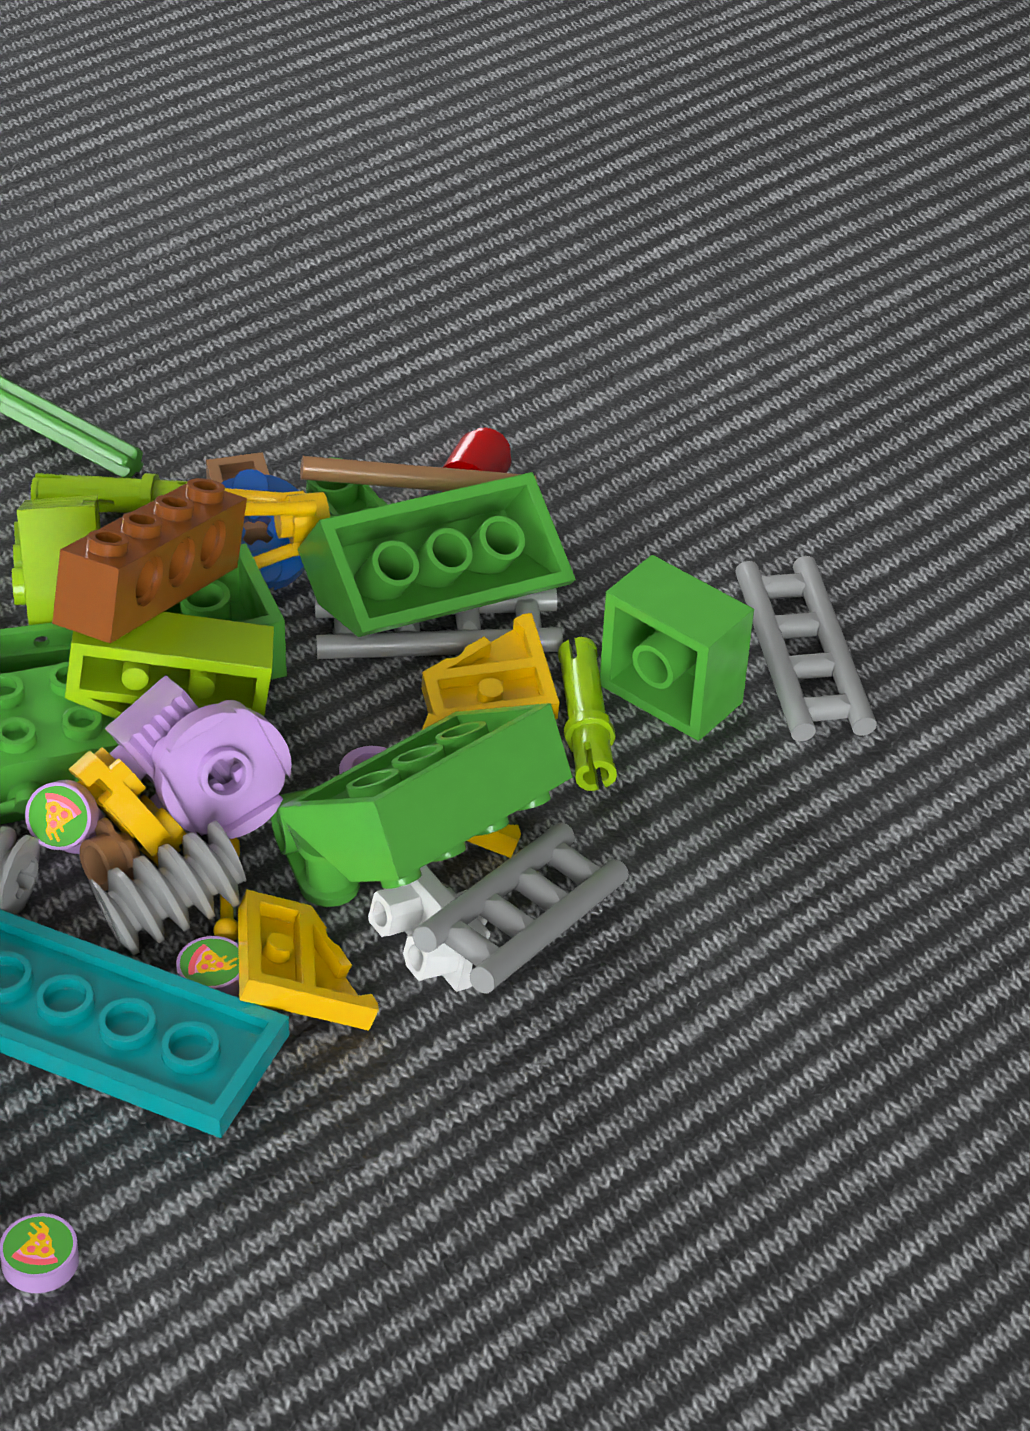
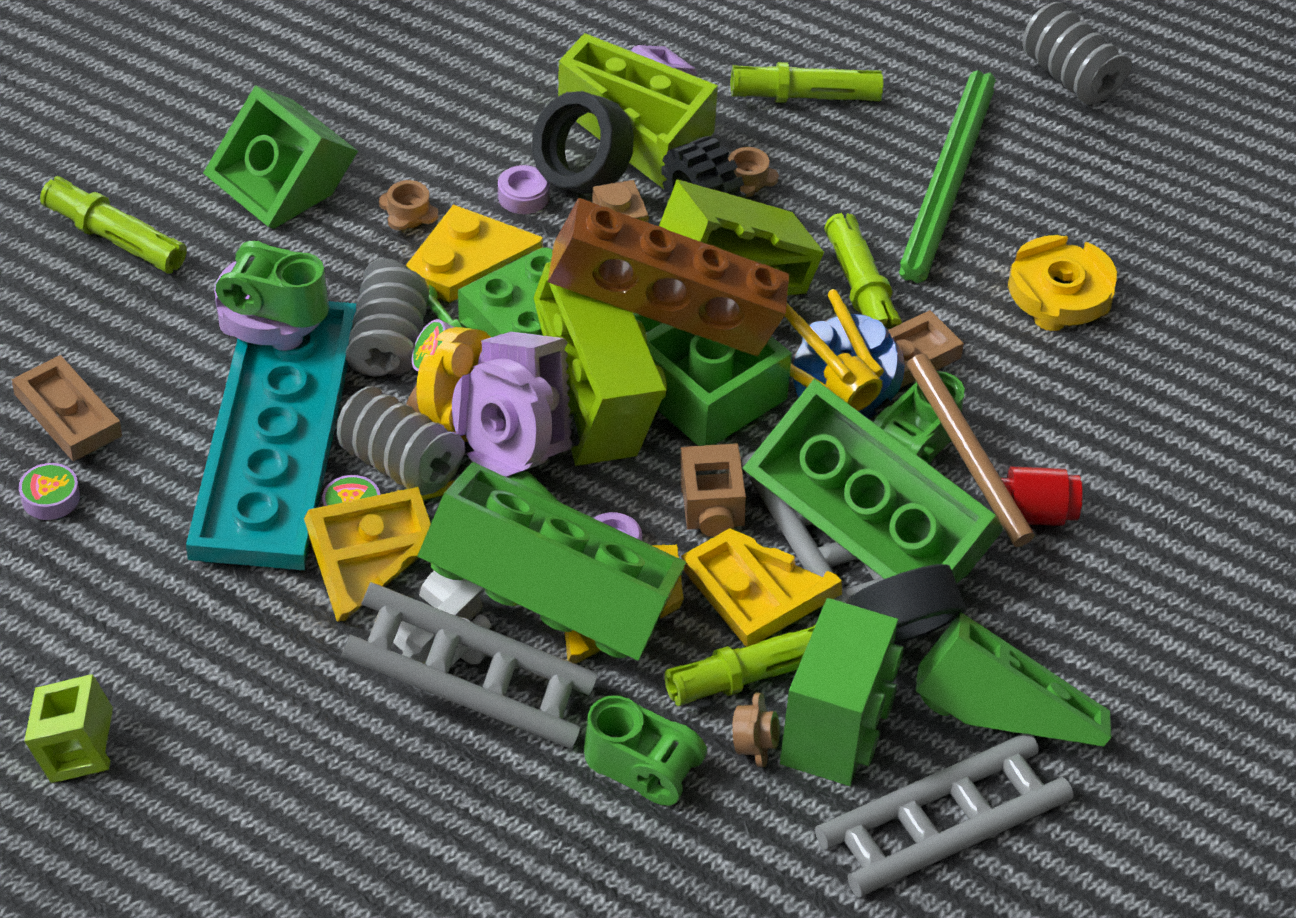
camera: 70 degrees right, 5 degrees up
none -> lime brick [24,674,113,783]
none -> bright green piece [584,696,707,806]
none -> medium nougat brick [681,443,746,537]
none -> medium nougat plate [733,693,780,767]
none -> black tyre [844,564,966,644]
none -> bright green slope [916,612,1111,746]
none -> yellow plate [1008,235,1117,331]

